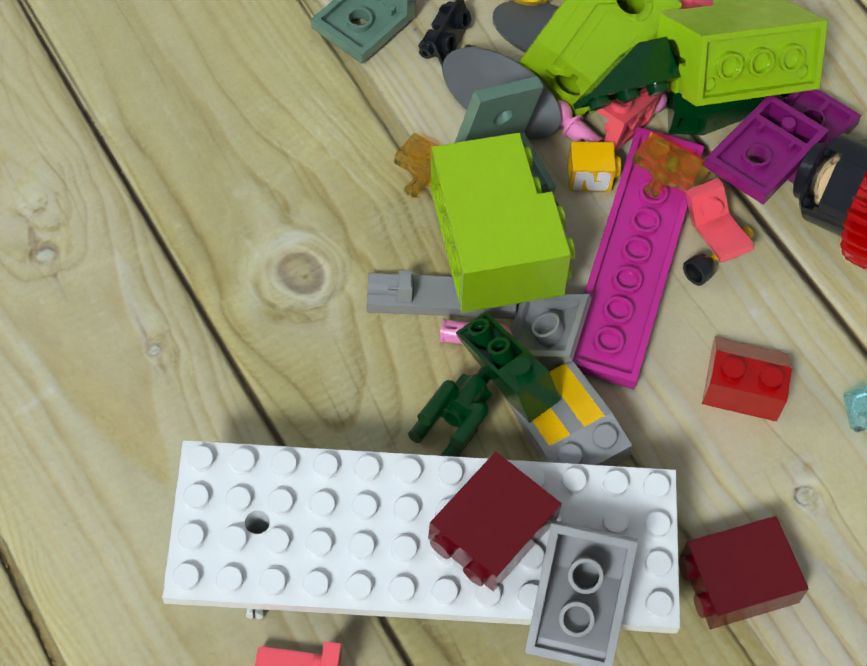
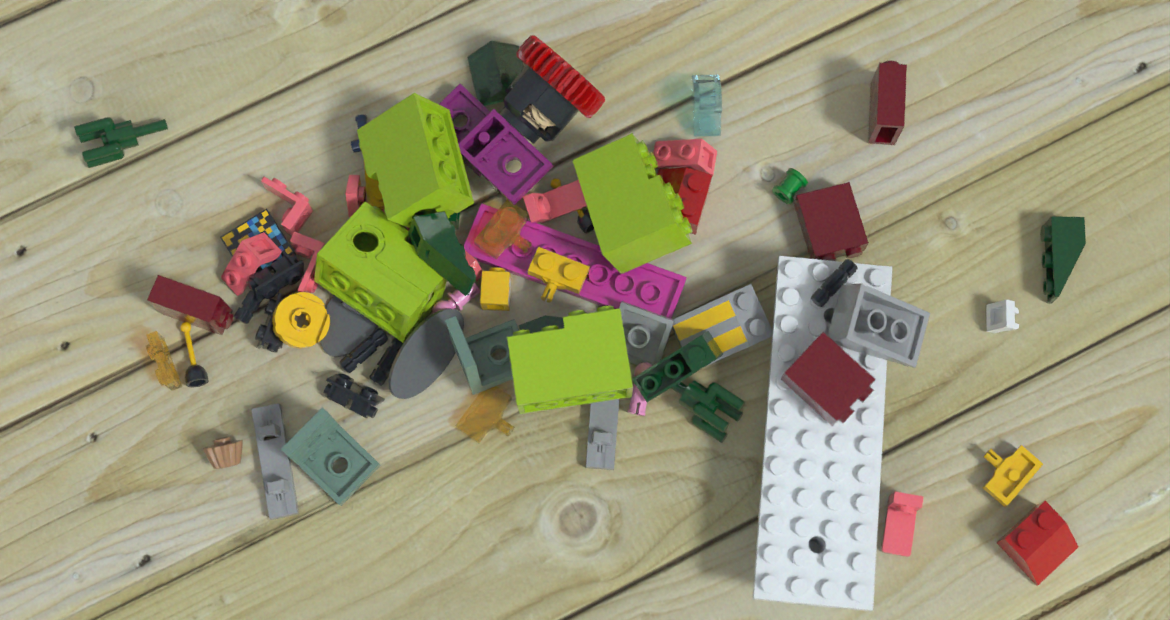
camera: 80 degrees left, 15 degrees up
none -> black axle [339,328,388,374]
none -> yellow plate [528,247,590,303]
none -> lime piece [572,133,692,274]
none -> coral bracket [653,139,717,175]
none -> green bush [772,168,808,204]
none -> black axle [811,259,858,307]

